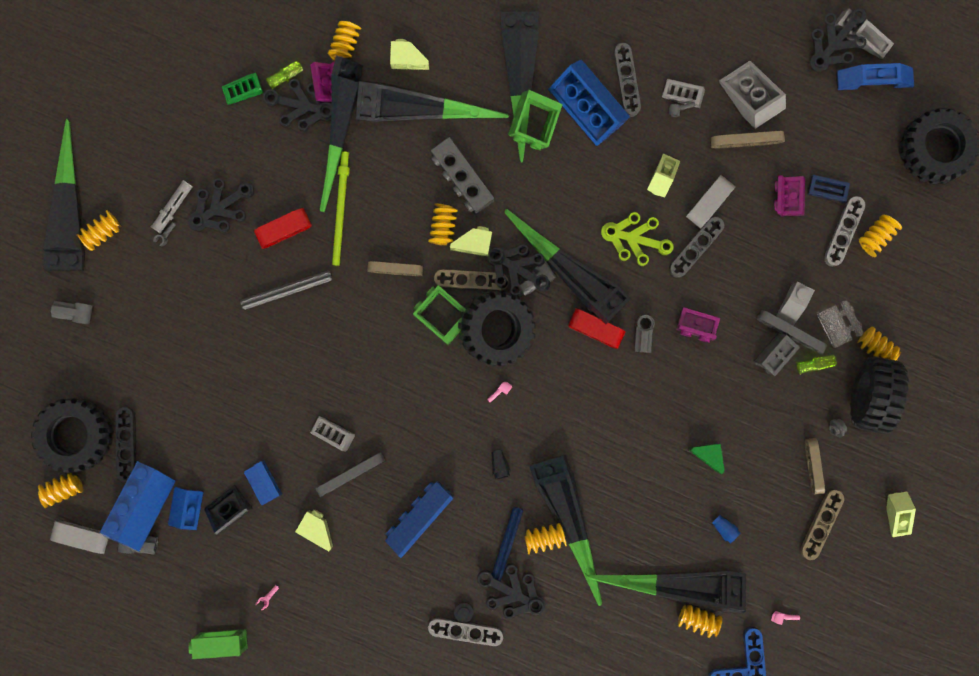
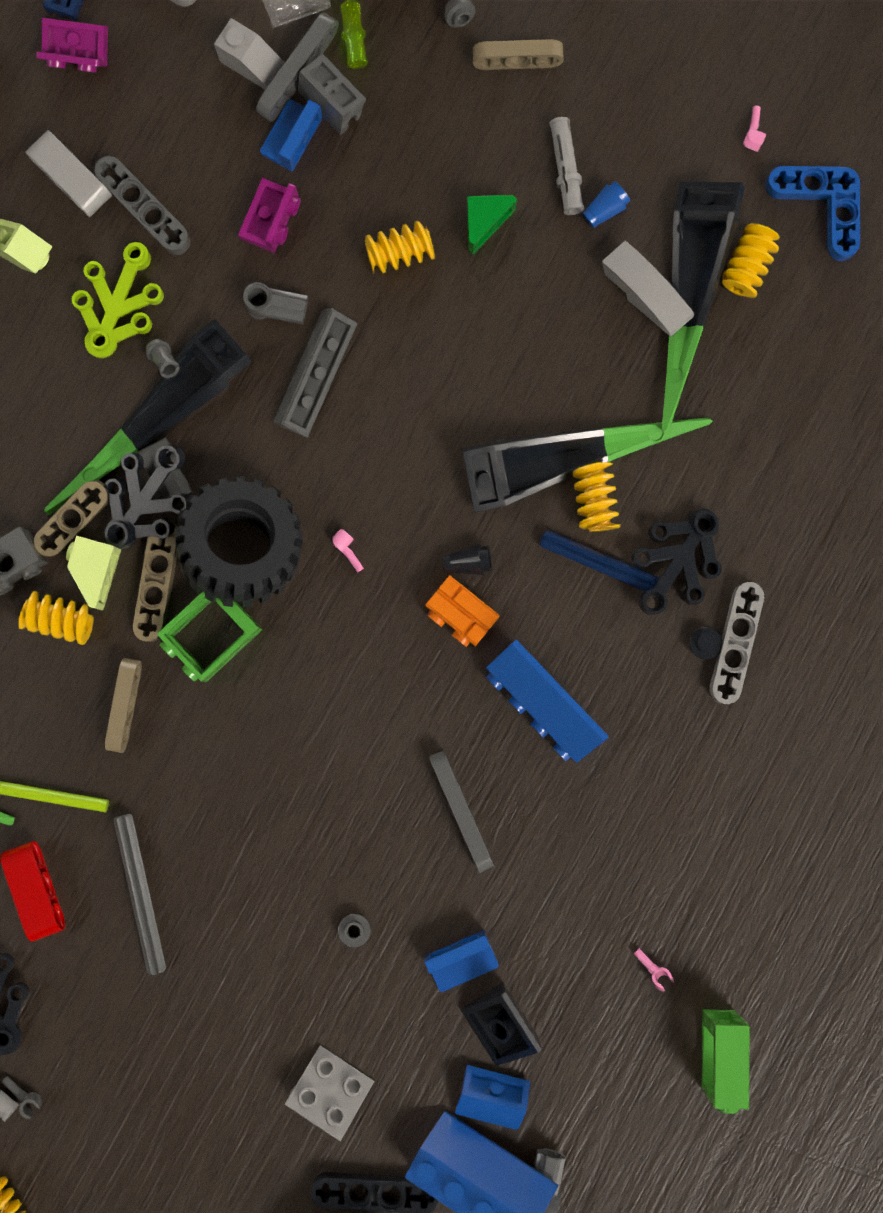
camera: 85 degrees left, 0 degrees up
yellowish green slope [295,510,333,551] -> none
light grey slope [310,416,355,451] -> none
red beam [568,308,626,349] -> none
dark tan beam [800,490,844,560] -> none
none -> dark tan beam [34,480,109,556]
none -> dark grey pin [146,339,179,378]
none -> blue panel [260,100,323,172]
none -> dark grey slope [273,308,358,438]
none -> light grey hinge [284,1045,375,1141]
none -> dark grey plate [338,914,371,947]
none -> yellow piece [365,221,435,274]
none -> orange brick [425,575,500,647]
none -> light grey pin [550,117,584,215]
none -> light grey slope [602,241,694,337]

